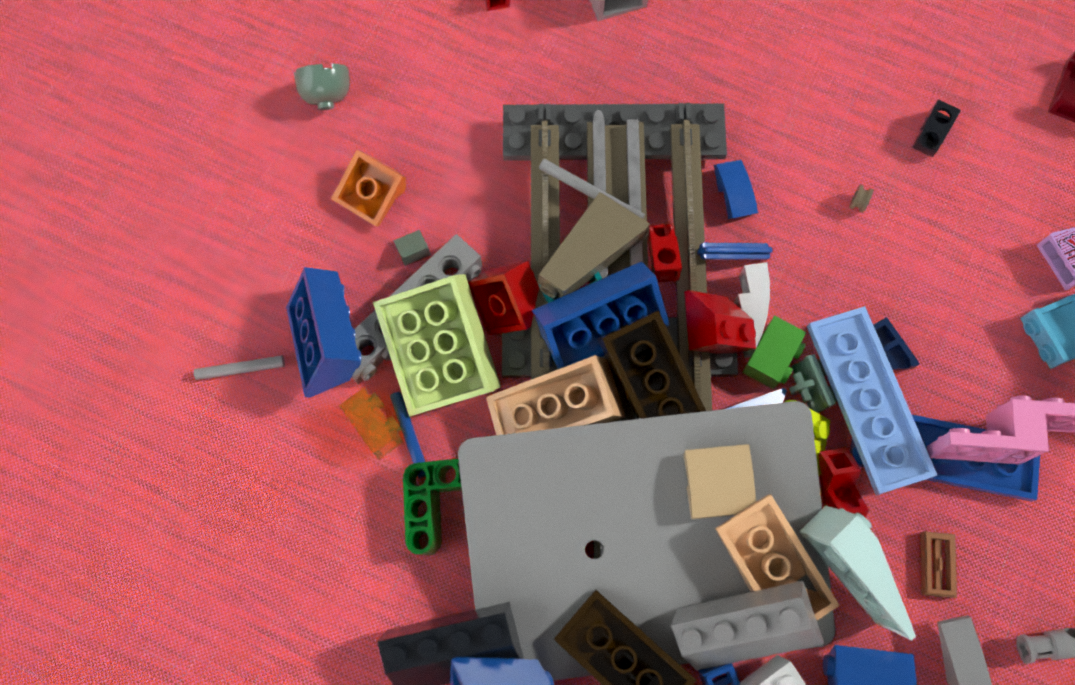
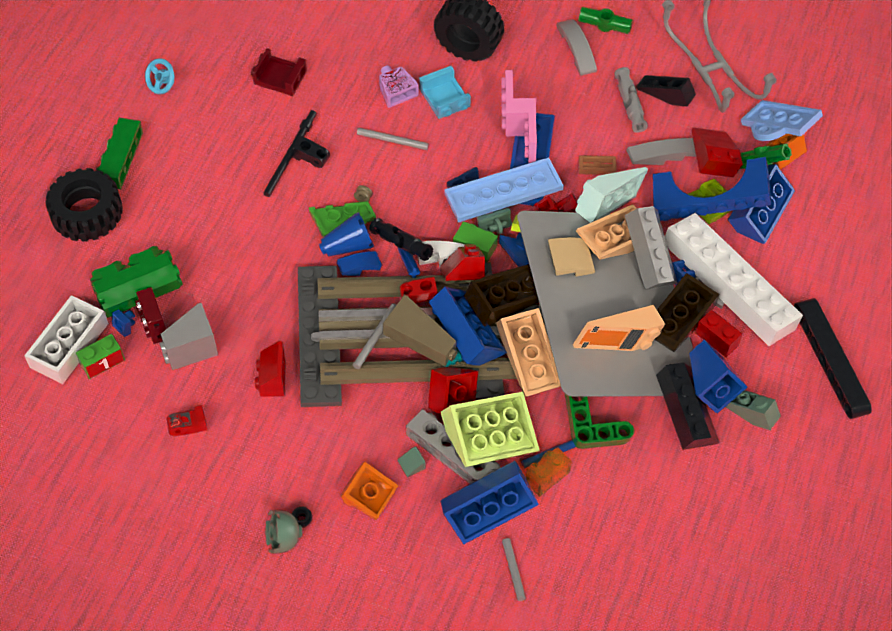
camera: 95 degrees left, 15 degrees down
none -> red slope [255,341,286,397]
none -> black bar [263,110,317,197]
none -> black plate [292,507,312,528]
none -> bright green wing [309,201,376,237]
none -> blue cone [319,212,374,257]
none -> light grey bar [357,127,429,150]
none -> black piece [369,218,433,261]
none -> light nougat slope [573,305,665,351]

